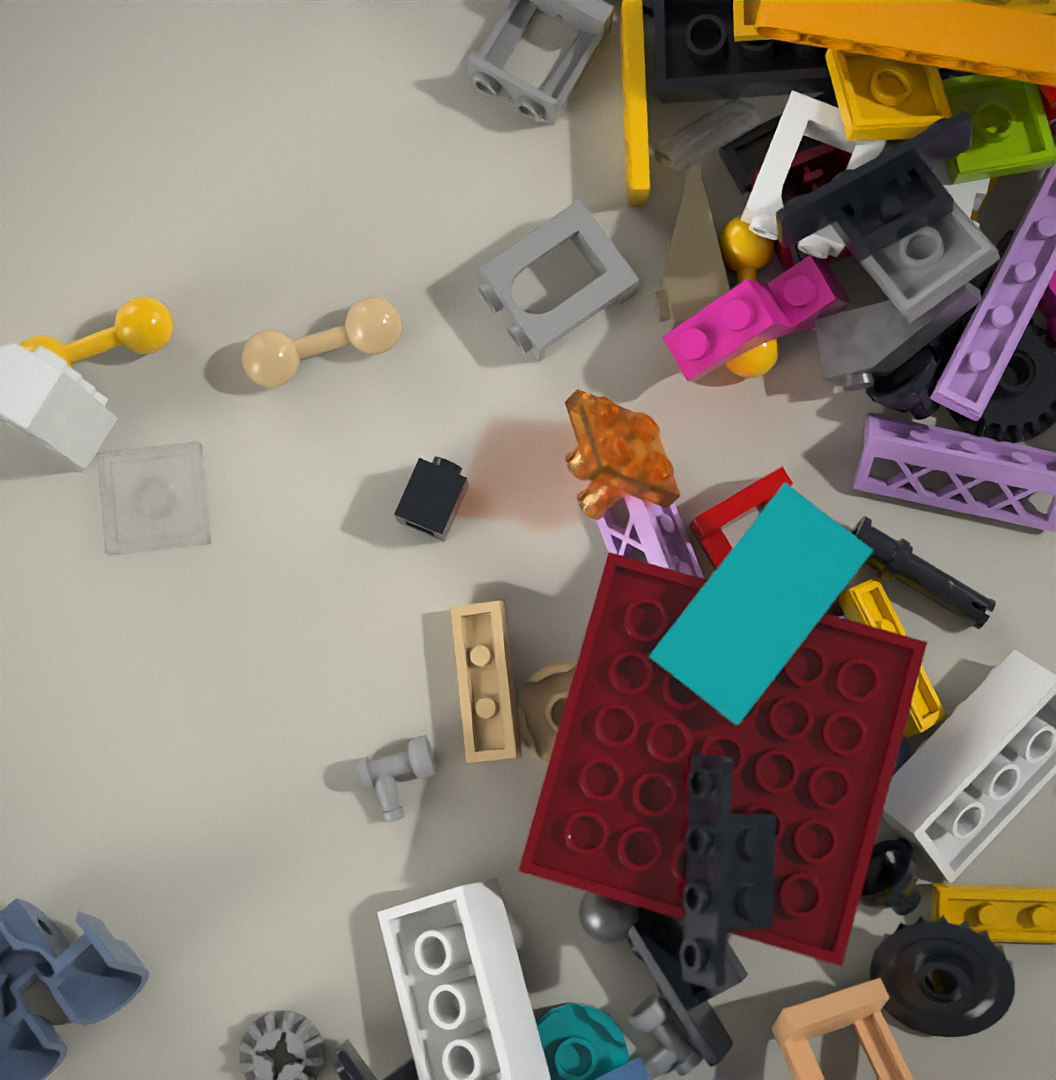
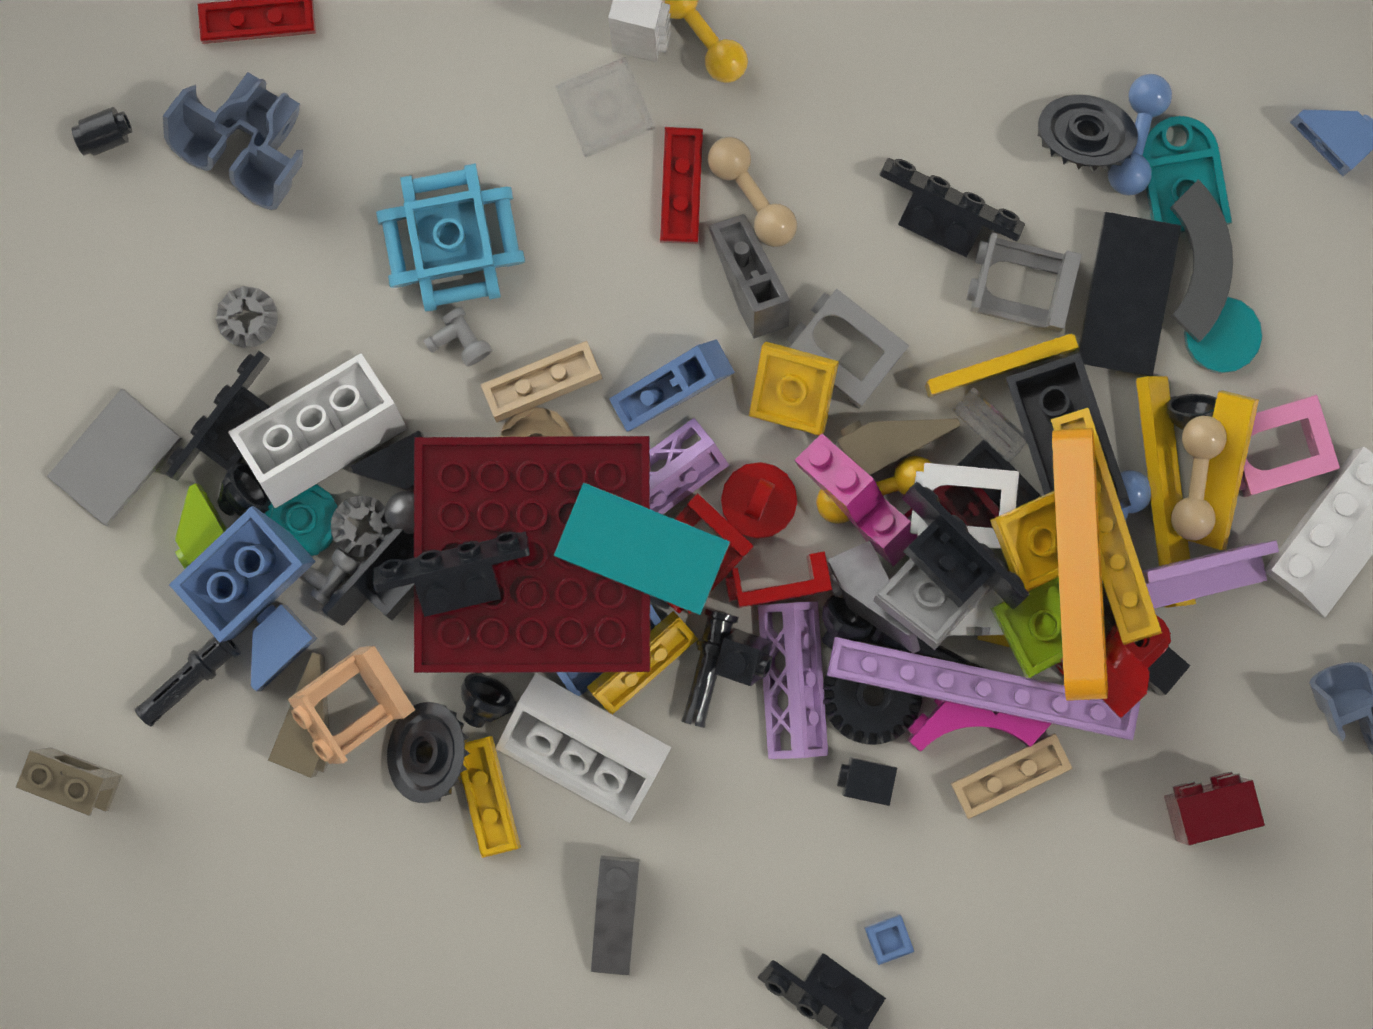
camera: 75 degrees right, 5 degrees up
black brick [394,456,469,542] -> none
clear orange plate [565,389,681,520] -> none
none -> light grey gear [331,496,392,557]
none -> black slope [351,430,424,491]
none -> medium azure brick [376,163,525,312]
none -> medium blue slope [609,339,735,432]
none -> red tile [660,127,703,244]
none -> flat silver slope [709,214,790,338]
none -> black brick [714,629,773,686]
none -> red tile [721,462,798,539]
none -> red panel [725,551,832,608]
none -> yellow tile [748,341,839,436]
none -> black bracket [879,158,1025,258]

